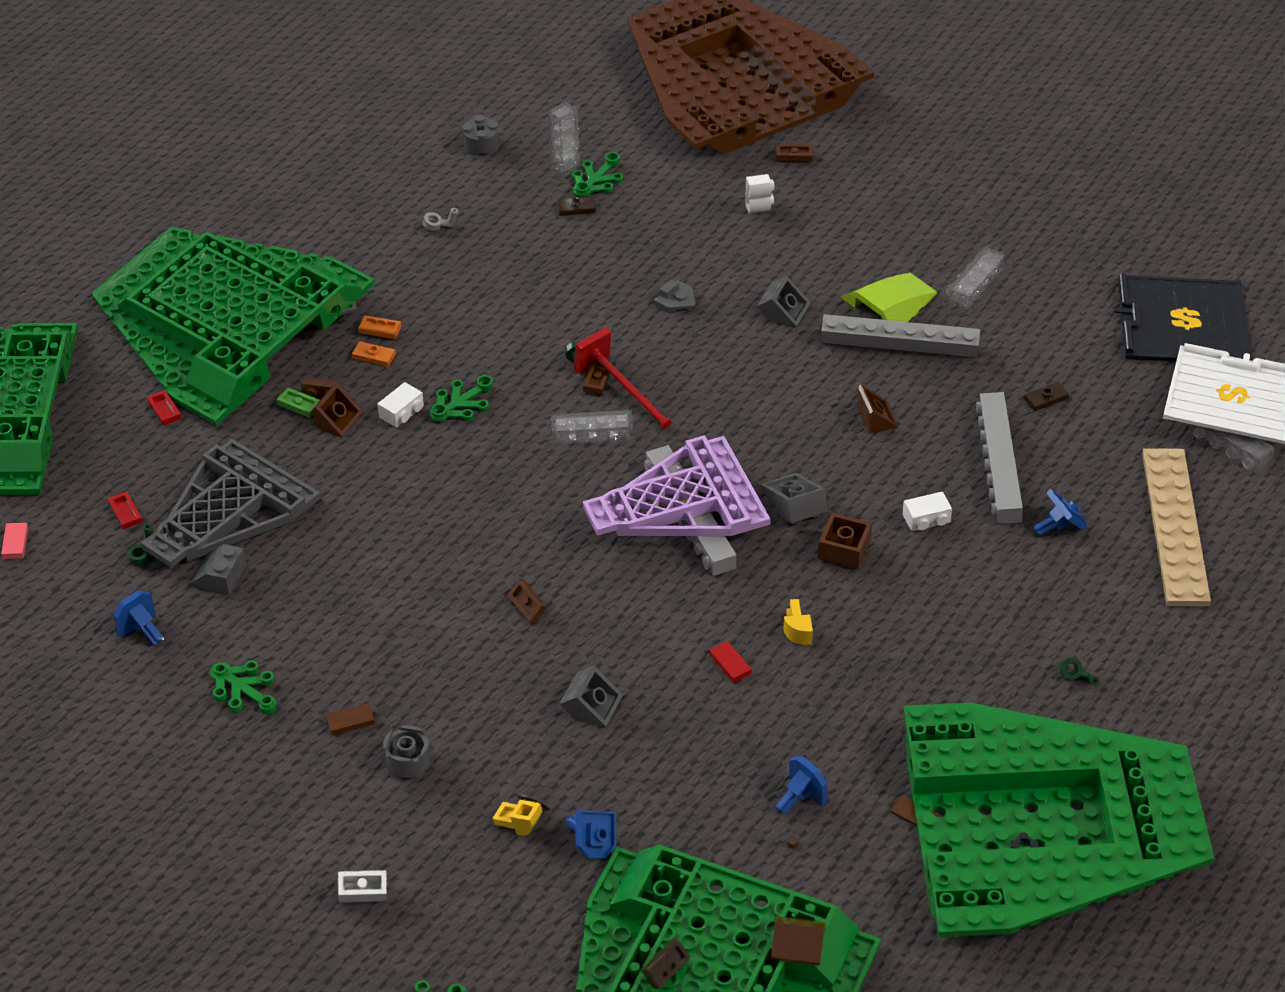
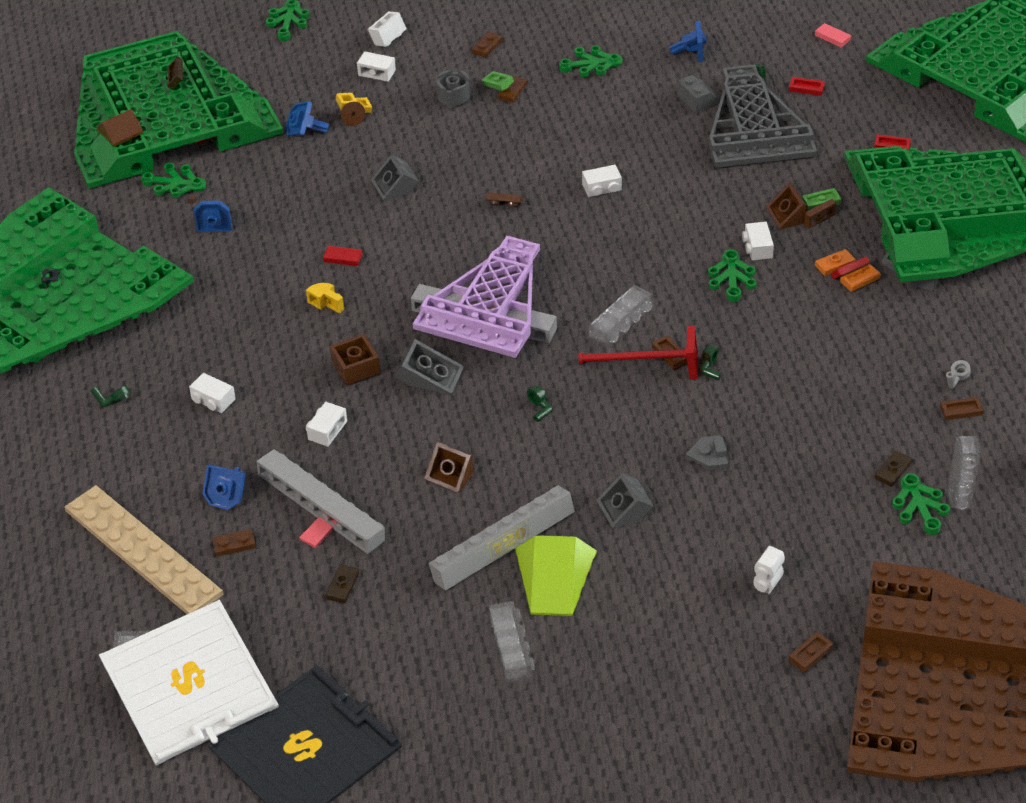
camera: 135 degrees right, 0 degrees up
none -> green plant [141,163,206,198]
none -> white brick [189,373,235,413]
none -> reddish brown plate [212,529,256,557]
none -> coral tile [299,512,337,548]
none -> white brick [357,52,396,81]
none -> reddish brown plate [472,32,502,58]
none -> bright green plate [481,71,514,91]
none -> dark green plate [527,385,553,422]
none -> white brick [582,165,622,197]
none -> red tile [830,256,870,280]
none -> reddish brown tile [940,397,984,420]

